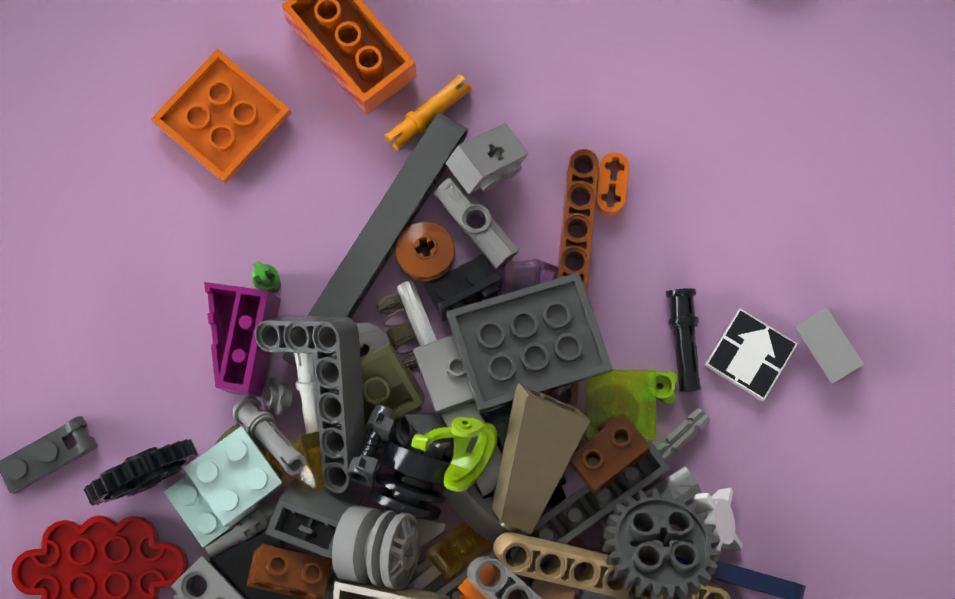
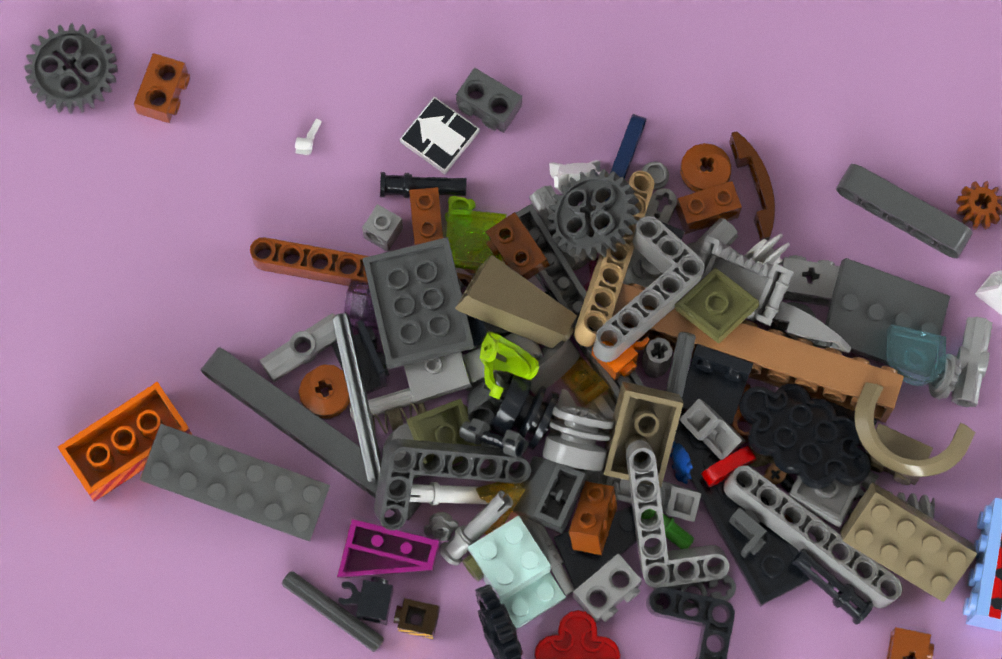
camera: 85 degrees left, 5 degrees down
orange plate [151,48,291,185] -> none
bright green axle [251,261,281,294] -> none
light orange pin [384,74,472,151] -> none
light grey brick [446,123,529,194] -> none
orange beam [595,152,630,216] -> none
light grey axle [656,408,710,462] -> none
light grey hinge [794,307,865,384] -> none
none -> dark orange brick [134,53,190,123]
none -> dark grey brick [139,424,330,542]
none -> dark grey axle [282,571,384,652]
none -> white hand [295,119,322,155]
none -> axle [333,313,382,482]
none -> black brick [338,577,394,625]
none -> light grey brick [362,204,403,252]
none -> dark brown brick [393,598,440,640]
none -> dark orange brick [409,187,443,245]
none -> dark grey brick [456,67,522,133]

